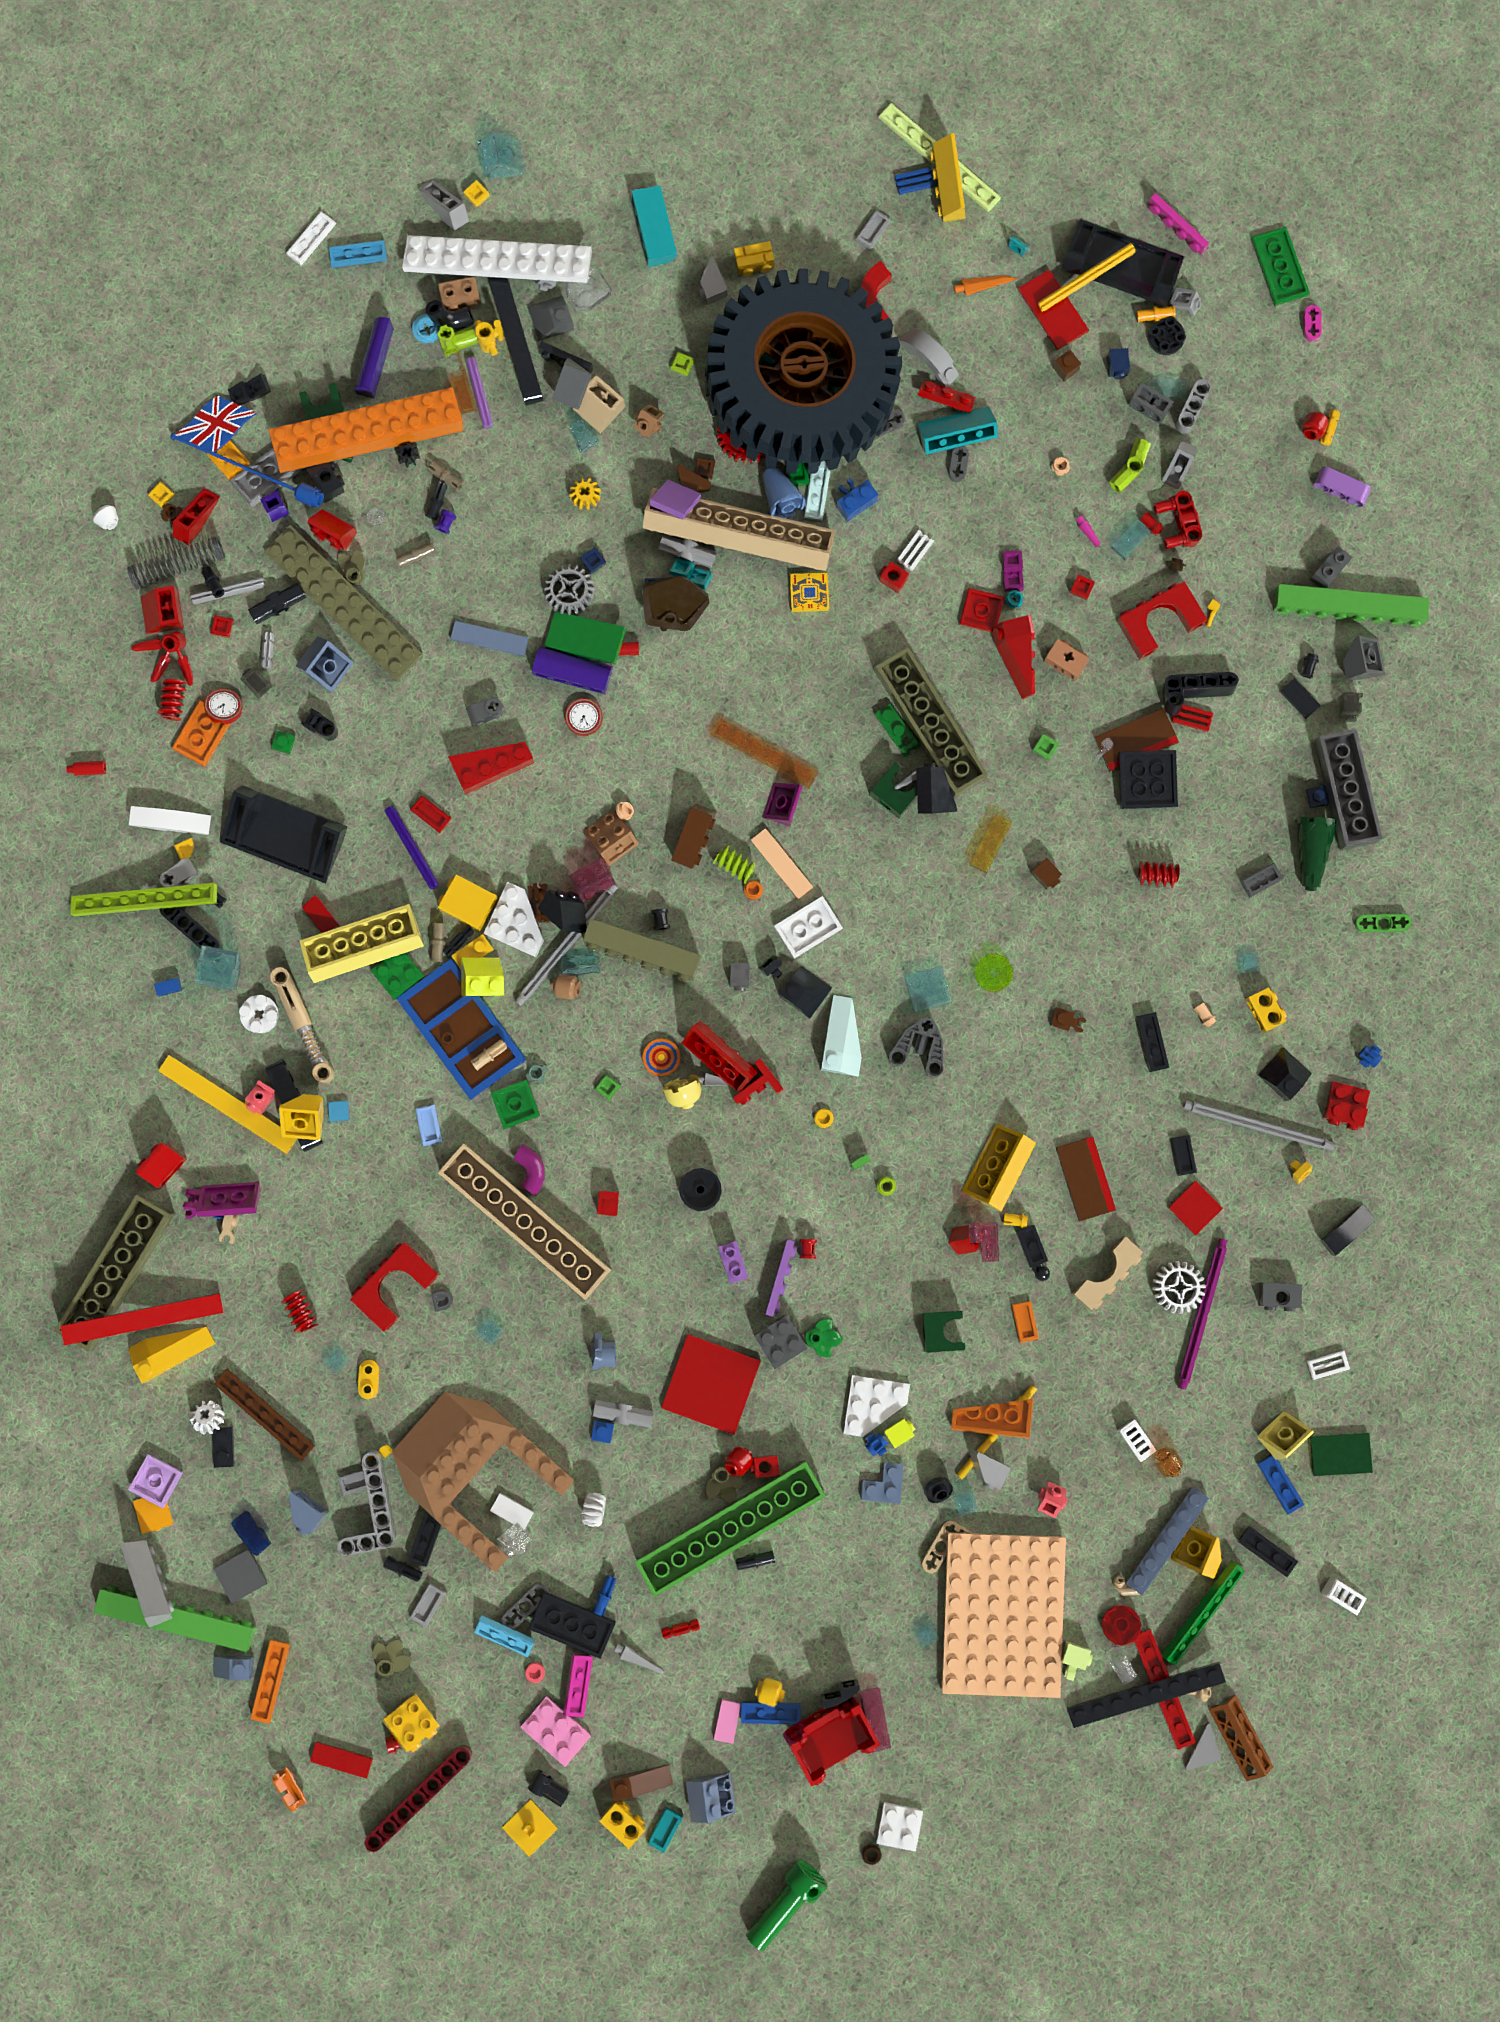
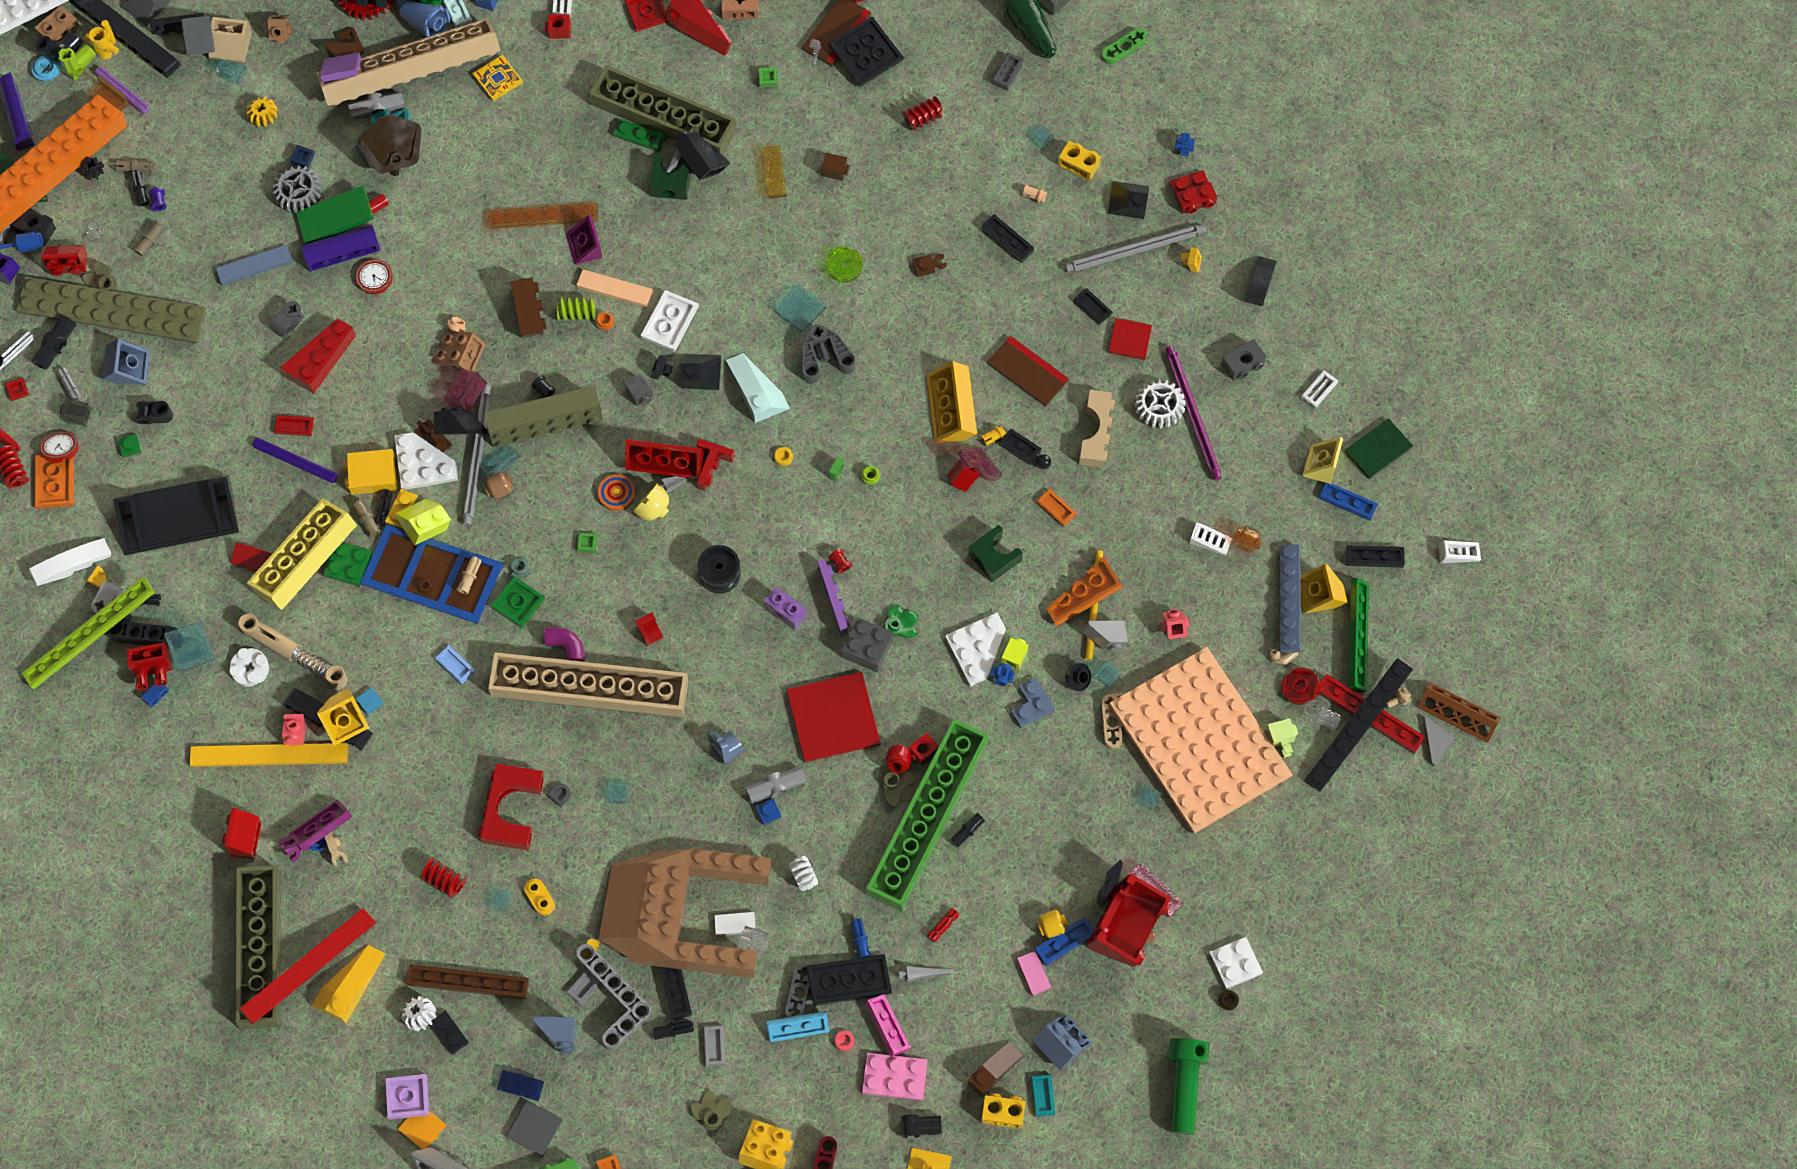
camera: 30 degrees left, 15 degrees down
none -> red brick [127,642,173,690]

